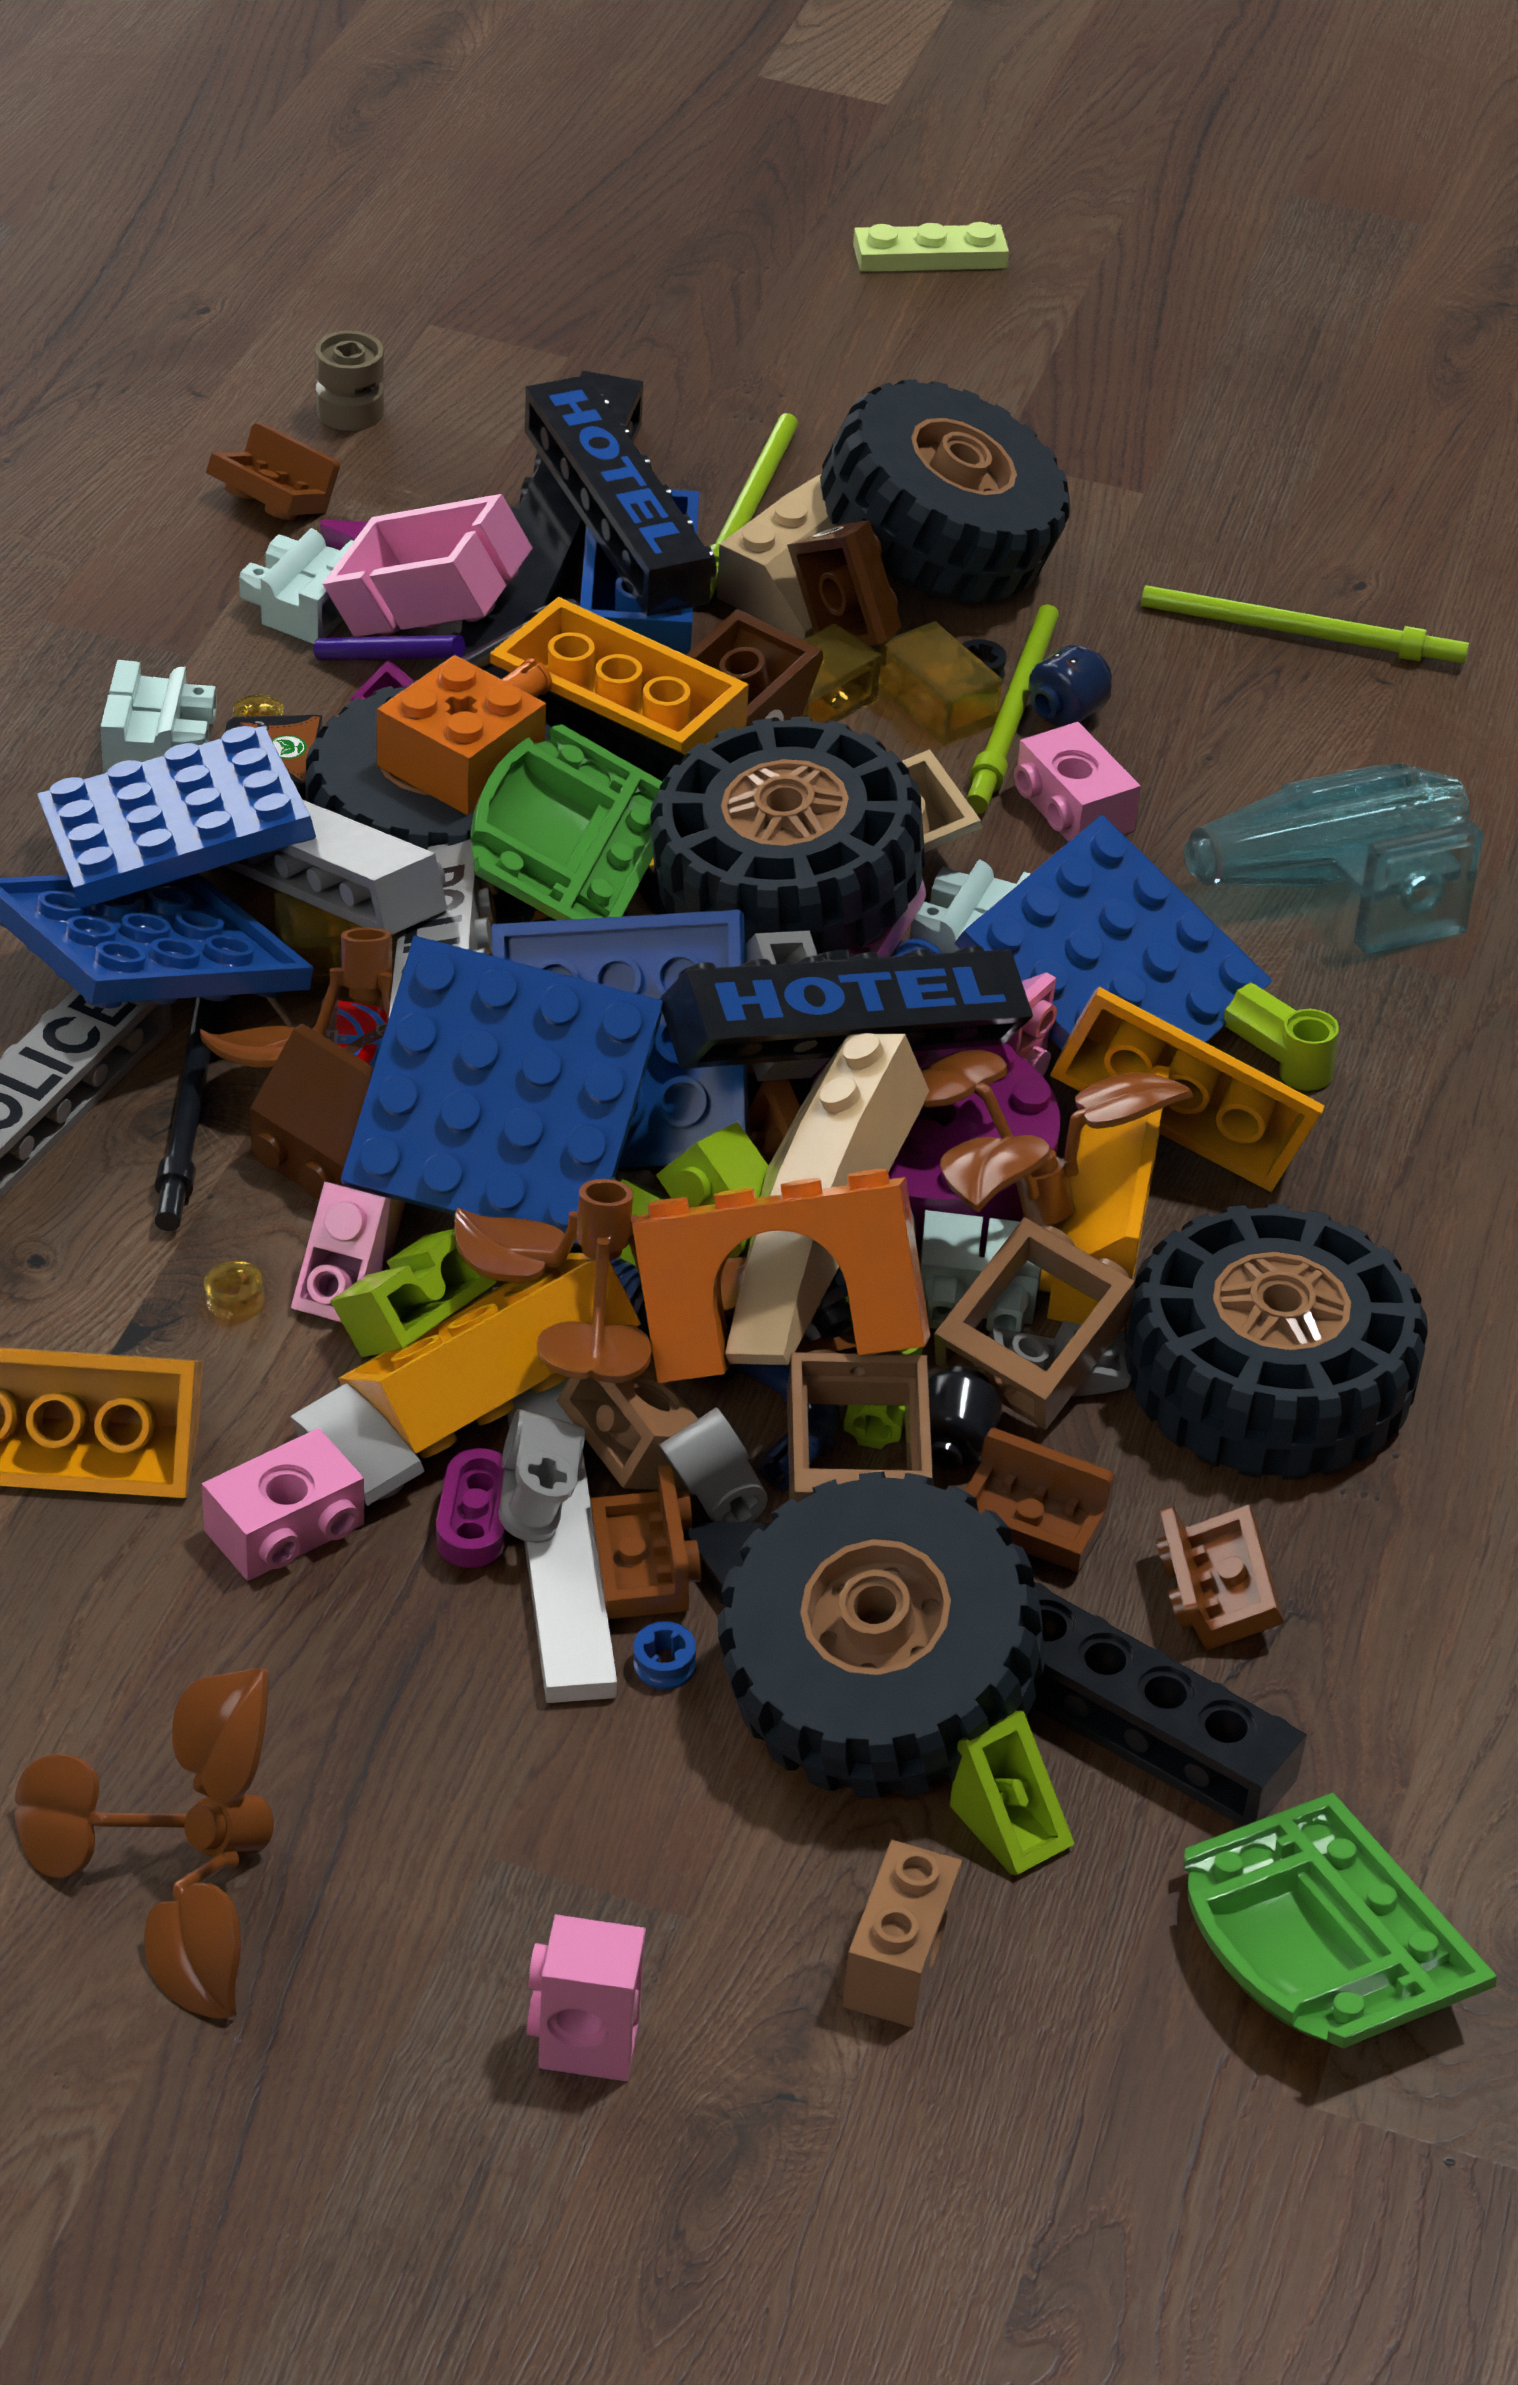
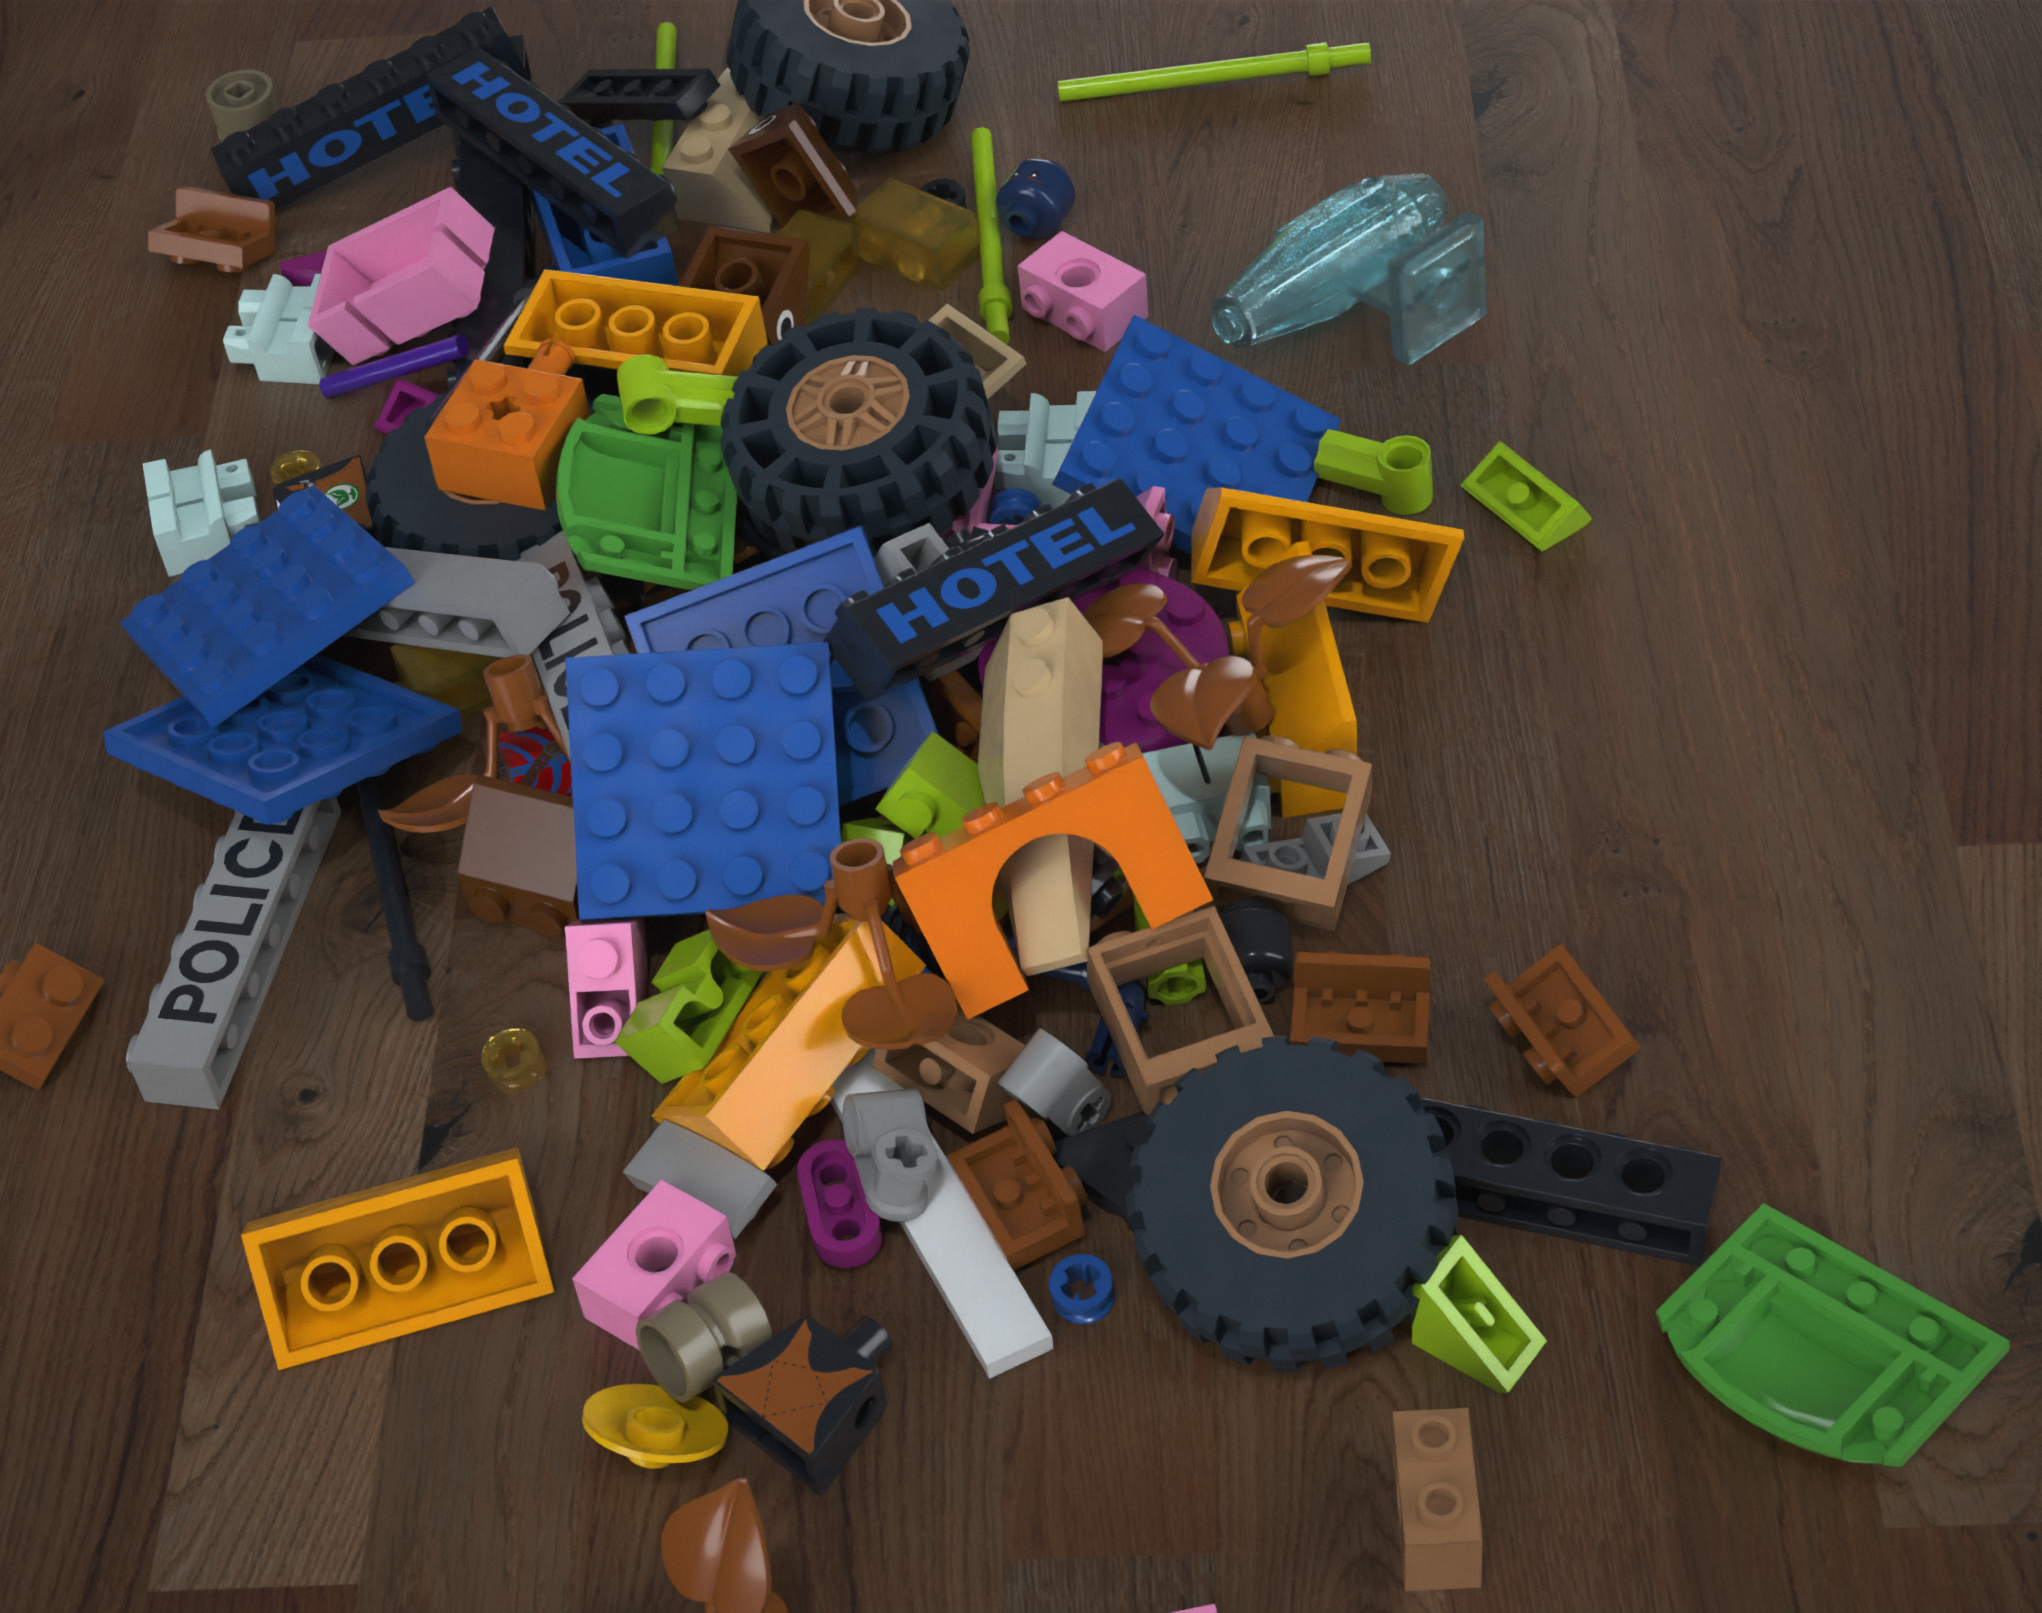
camera: 10 degrees left, 5 degrees up
black wheel [1125,1204,1428,1480] -> none
none -> black brick [211,6,531,210]
none -> black plate [557,68,721,121]
none -> yellow dish [582,1384,729,1469]
none -> lime piece [617,354,738,435]
none -> dark tan wheel [636,1271,772,1403]
none -> black torso [712,1316,893,1496]
none -> lime slope [1461,441,1592,552]

